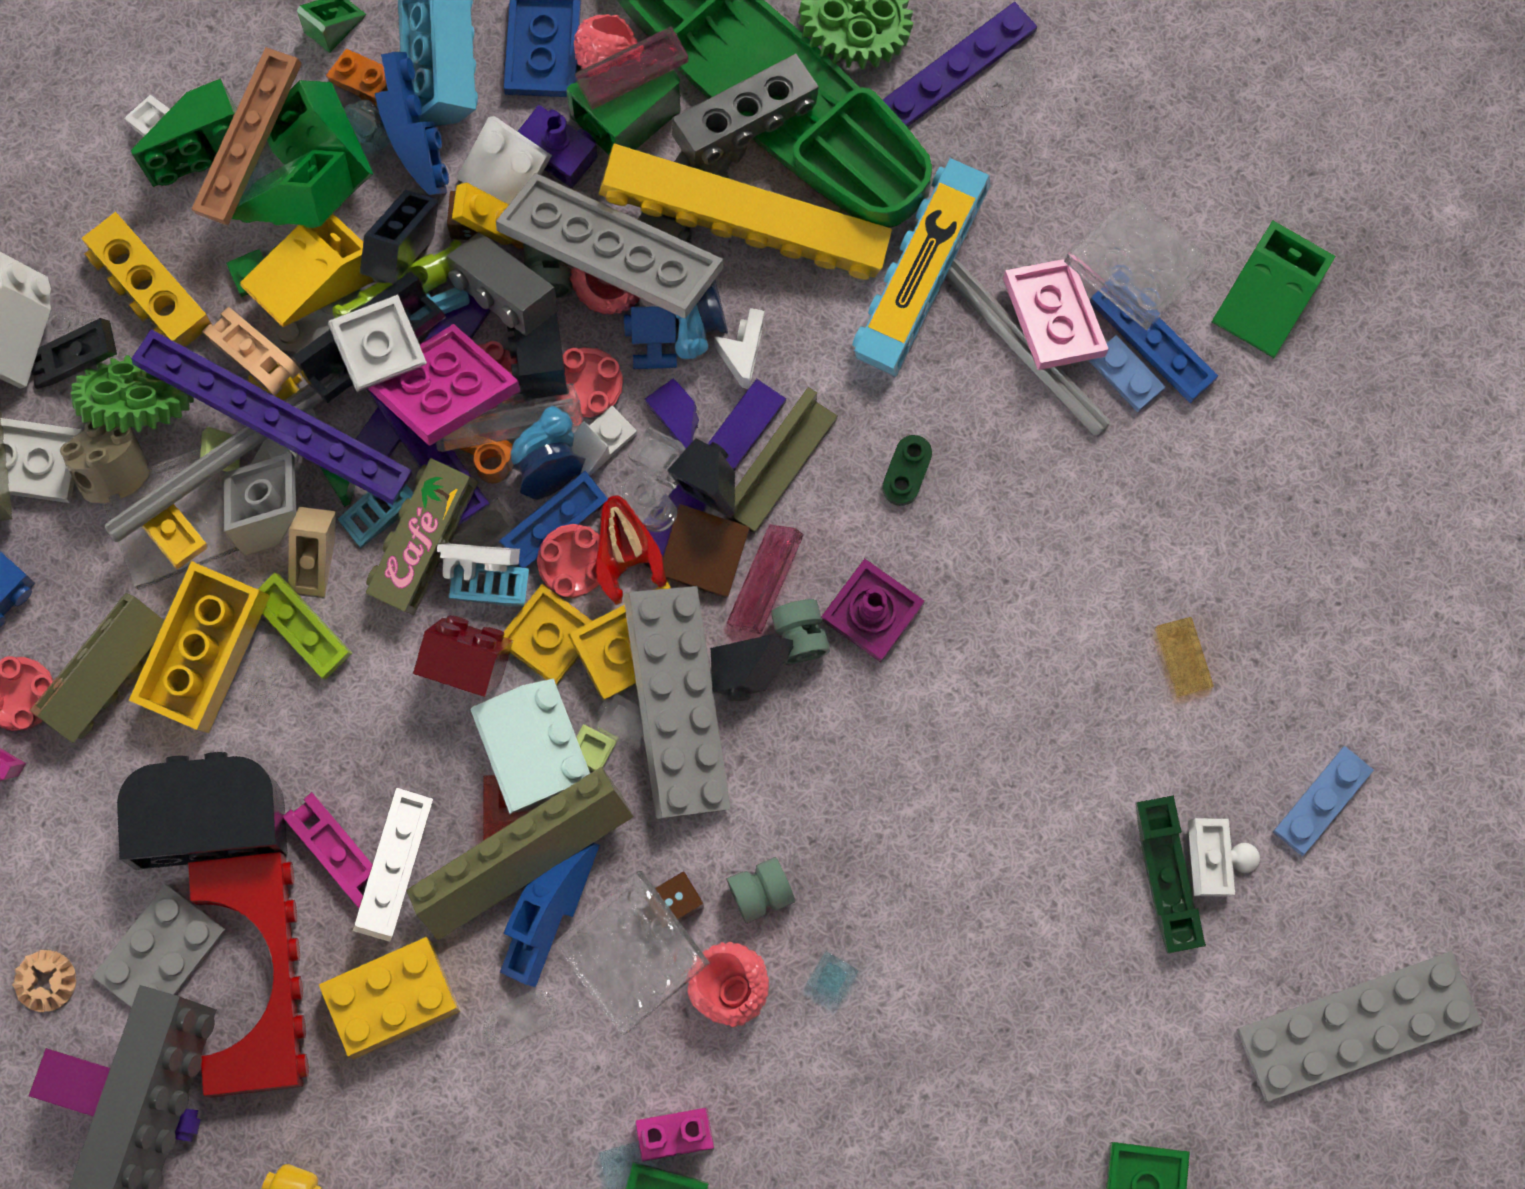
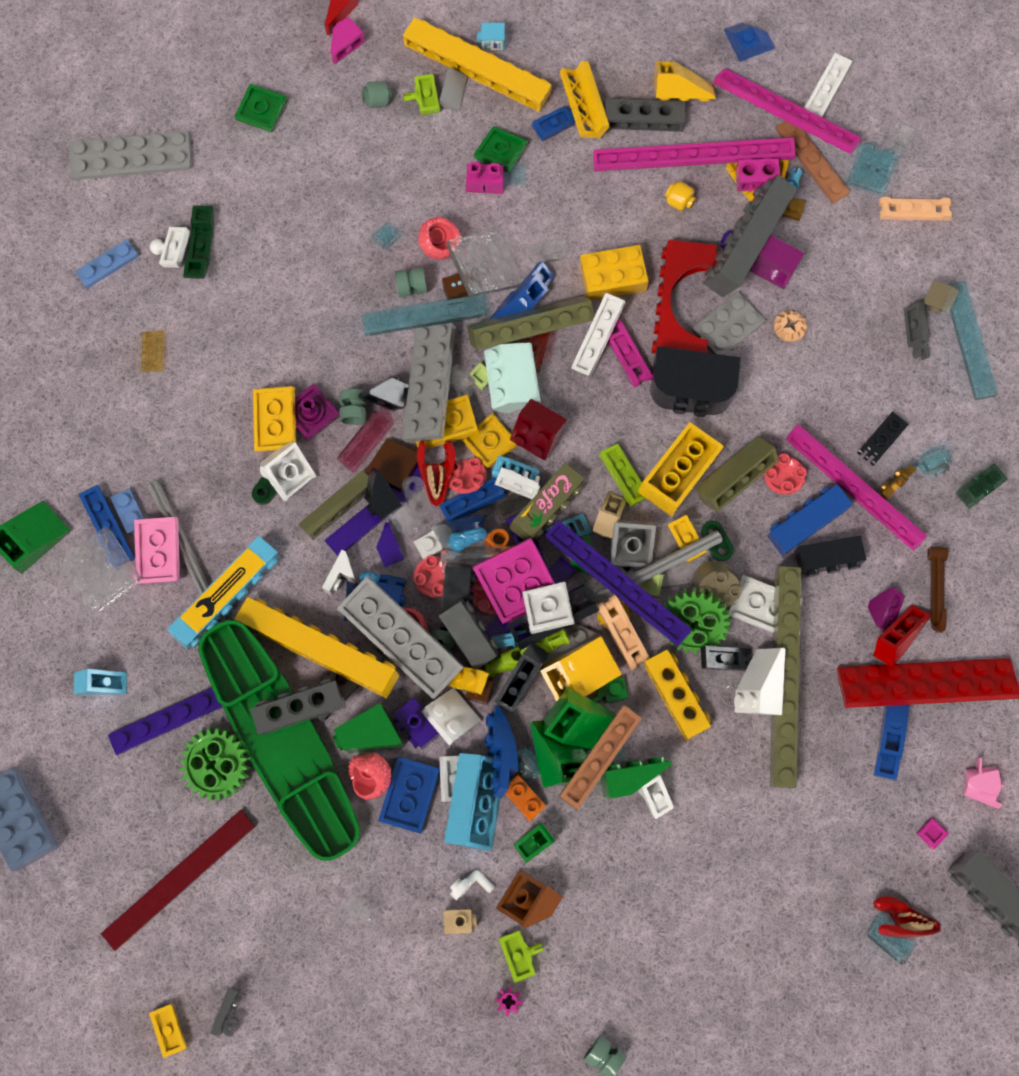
camera: 165 degrees left, 0 degrees up
clear pink plate [574,27,689,110] -> none
none -> medium azure slope [73,669,127,696]
none -> yellow tile [253,386,296,452]
none -> white slope [260,442,317,501]
none -> clear light blue plate [362,294,486,337]
none -> white plate [439,756,459,802]
none -> dark green plate [701,521,734,562]

